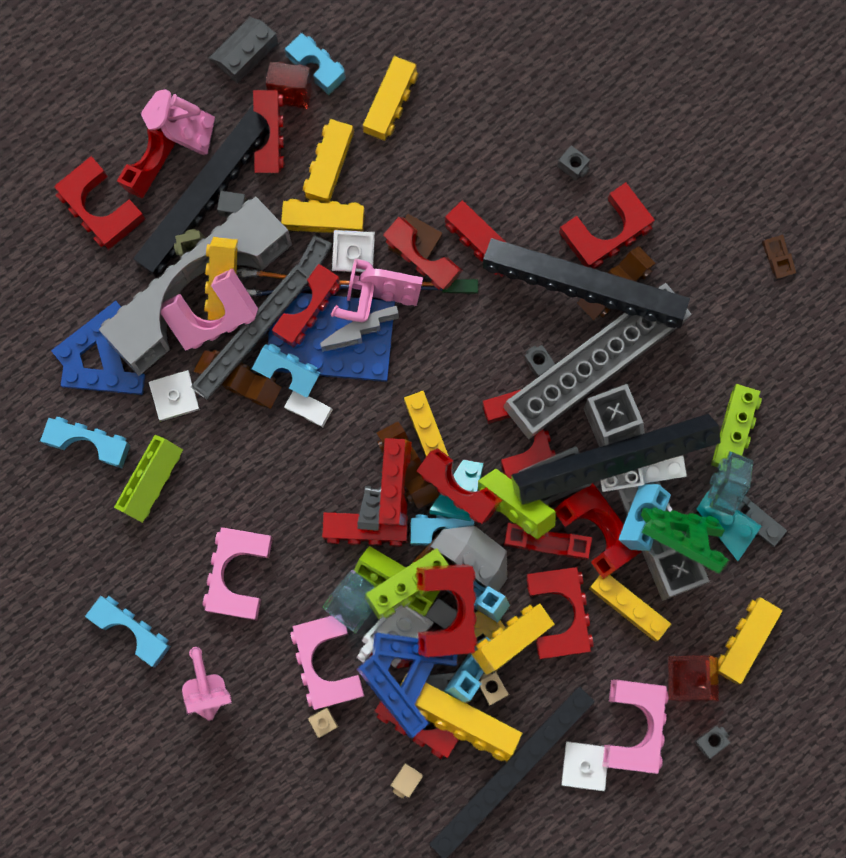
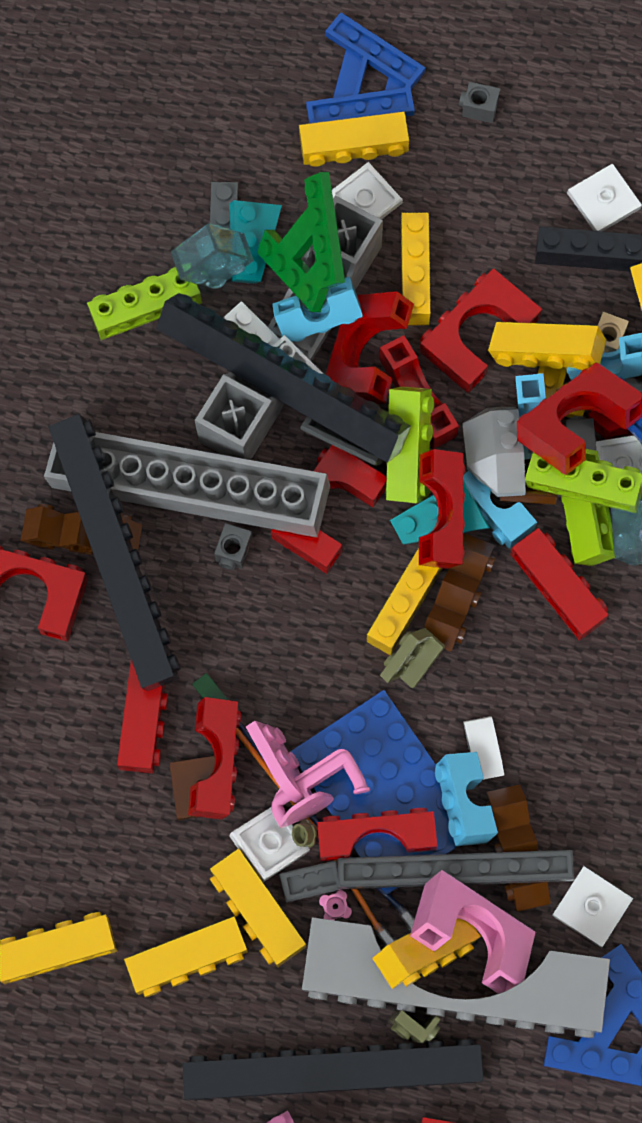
camera: 130 degrees left, 5 degrees down
dark grey brick [217,191,247,217] -> none
red arch [253,90,284,173] -> none
clear red brick [266,62,312,109] -> none
medium azure arch [285,33,345,95] -> none
light grey slope [320,306,399,352] -> none
dark grey plate [358,486,381,530] -> none
red arch [379,438,412,526] -> none
bright pink arch [602,680,668,774] -> none
clear red brick [668,655,719,702] -> none
none -> olive plate [292,819,318,848]
none -> blue plate [306,12,426,124]
none -> bright pink plate [319,890,352,921]
none -> white plate [332,162,403,220]
none -> olive bracket [380,628,445,688]

